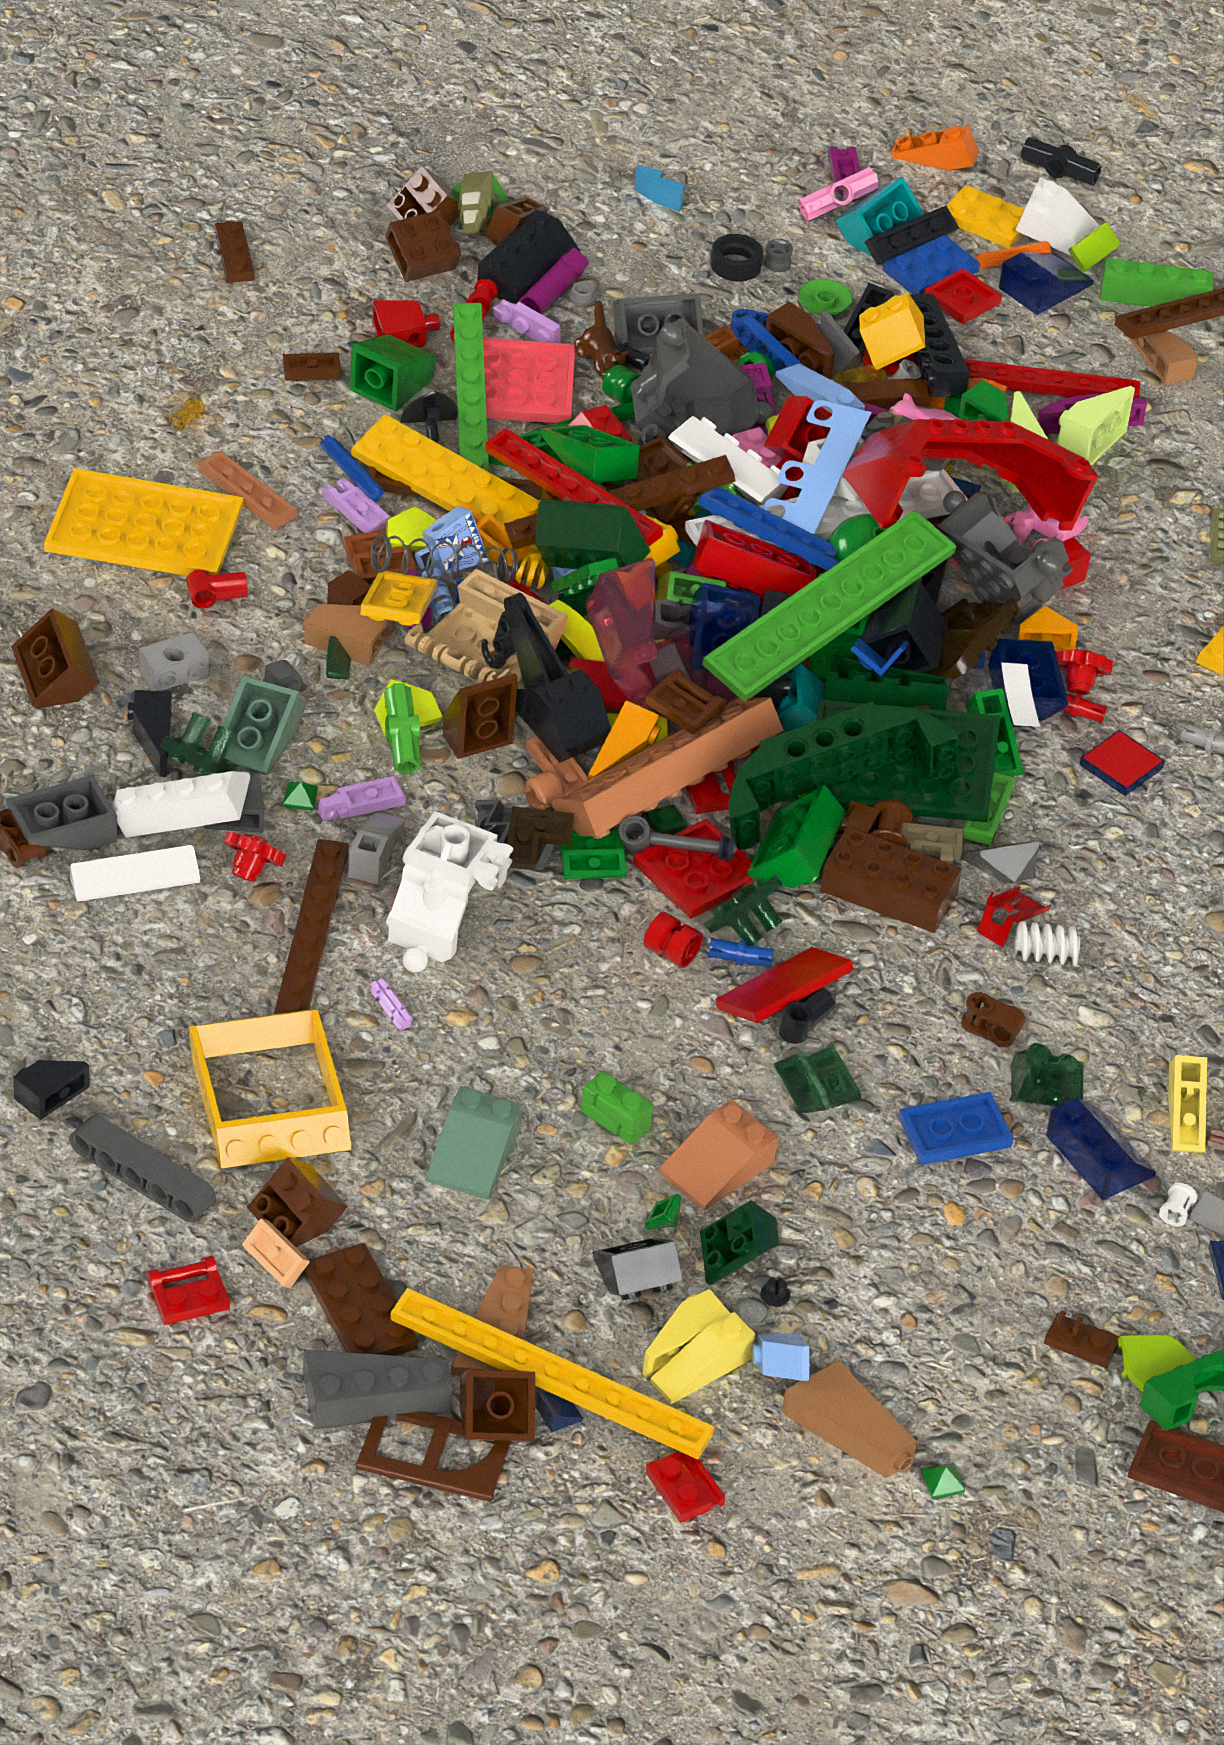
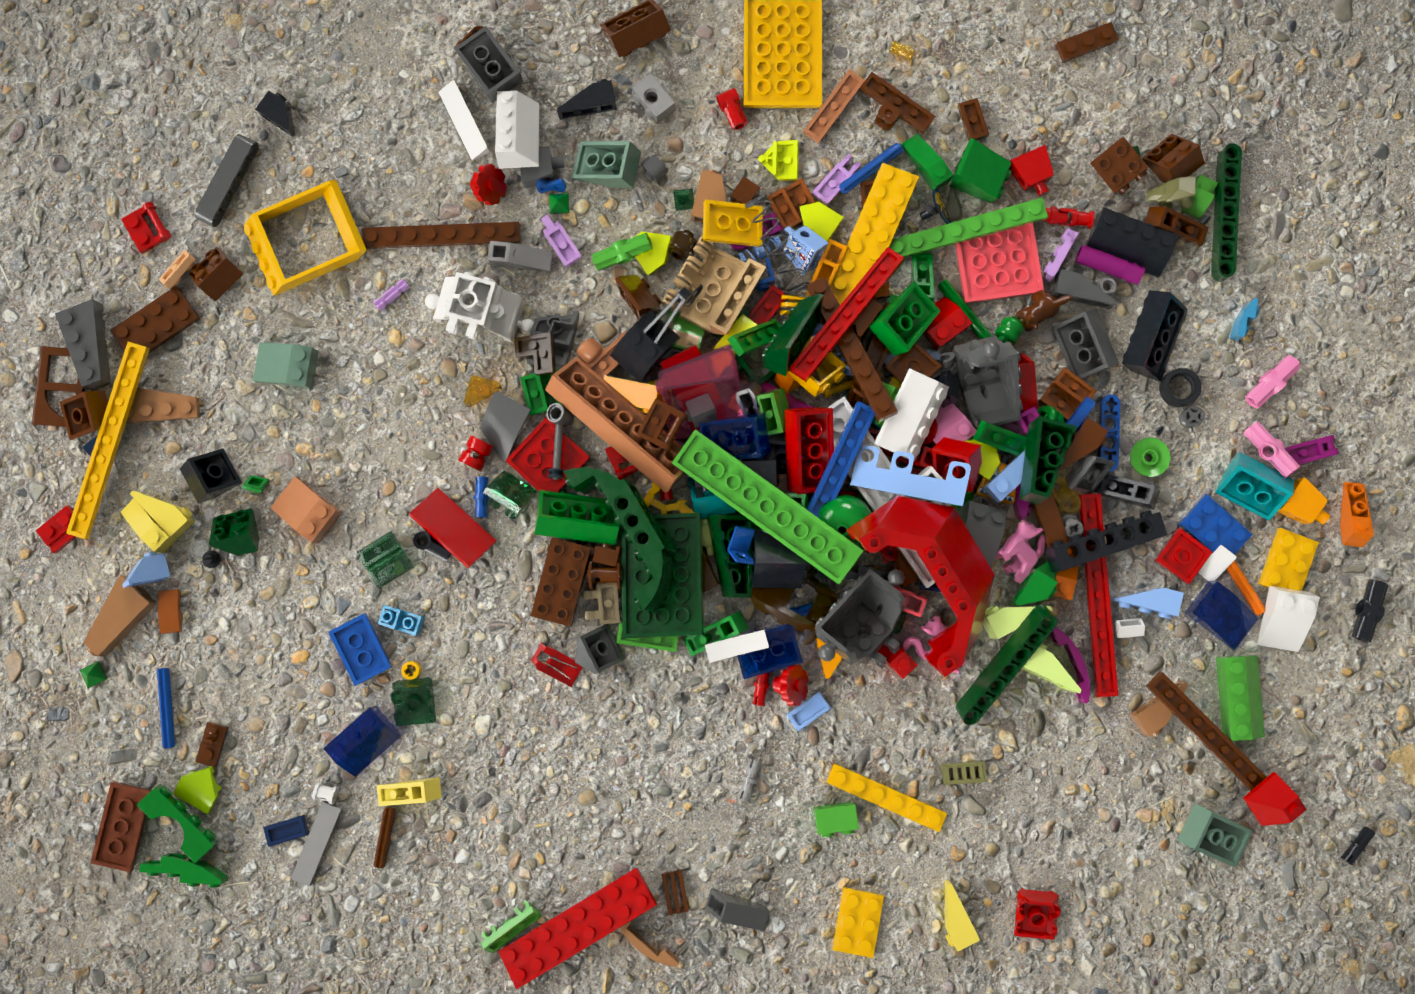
camera: 90 degrees right, 40 degrees up
clear green plate [160,712,239,776] -> none
bright green brick [581,1071,654,1145] -> none
black pin [616,342,650,371] -> none
dark green plate [646,804,687,835] -> none
yellow slope [859,292,925,370] -> none
black tile [864,205,959,266] -> none
reddish brown piece [961,992,1026,1047] -> none
white piece [1014,921,1080,966] -> none
lime slope [1068,222,1121,272] -> none
red tile [1079,730,1165,796] -> none
none -> blue axle [157,668,175,749]
none -> dark orange slope [158,589,183,634]
none -> dark azure slope [377,605,425,636]
none -> yellow bush [401,661,421,680]
none -> clear yellow slope [463,375,503,408]
none -> dark grey slope [480,391,532,463]
none -> blue piece [536,178,566,194]
none -> dark brown head [668,230,697,261]
none -> neon yellow slope [758,140,799,181]
none -> light blue tile [786,691,831,731]
none -> reddish brown plate [859,72,936,134]
none -> green slope [901,134,953,191]
none -> dark green beam [956,605,1057,725]
none -> green plate [973,420,1027,456]
none -> dark green wedge [1019,416,1077,504]
none -> dark grey slope [1052,268,1116,309]
none -> light blue slope [1113,588,1184,619]
none -> white piece [1114,618,1145,638]
none -> black slope [1122,290,1188,382]
none -> white sticker [1198,545,1237,583]
none -> dark green beam [1211,143,1242,282]
none -> bright pink piece [1245,355,1301,409]
none -> light orange torso [1278,477,1330,525]

